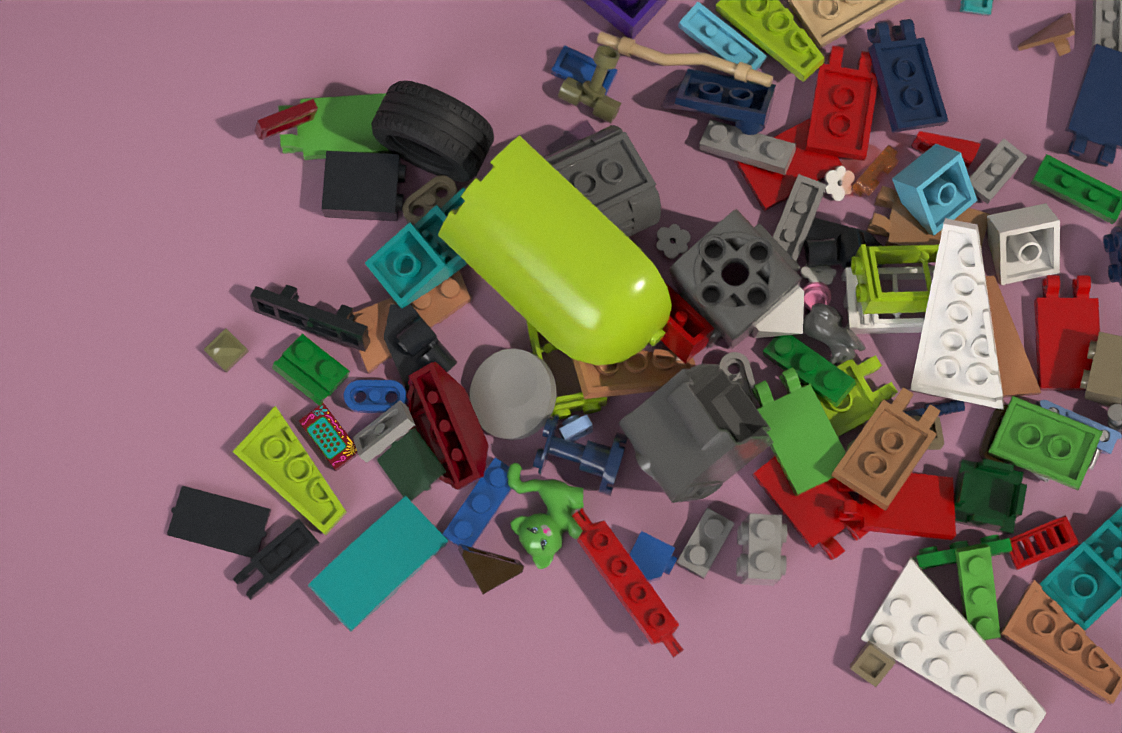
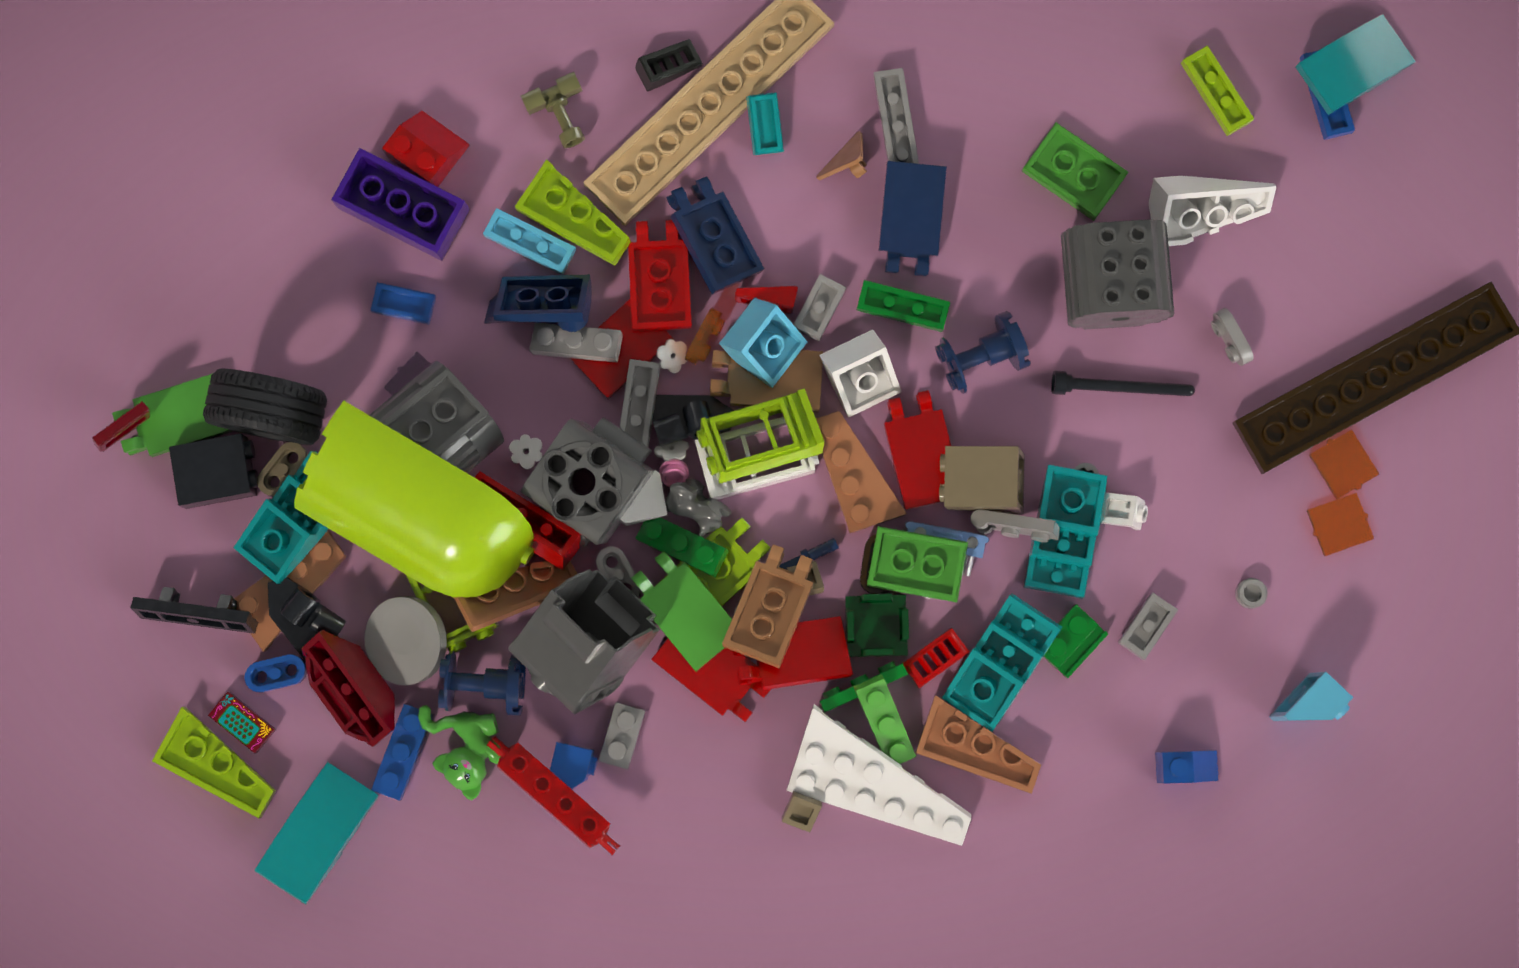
camera: 15 degrees left, 5 degrees up
black piece [167,486,271,558] -> none
olive tile [204,328,249,373] -> none
black hinge [233,519,320,600] -> none
green plate [272,334,350,406] -> none
light grey plate [353,400,415,463] -> none
clear green piece [377,428,447,502] -> none
dark brown slope [458,544,524,594] -> none
olive bar [558,45,621,123] -> none
light blue plate [559,414,593,442] -> none
tan bar [597,31,773,88] -> none
light grey brick [736,514,787,586] -> none
white wing [910,218,1004,409] -> none

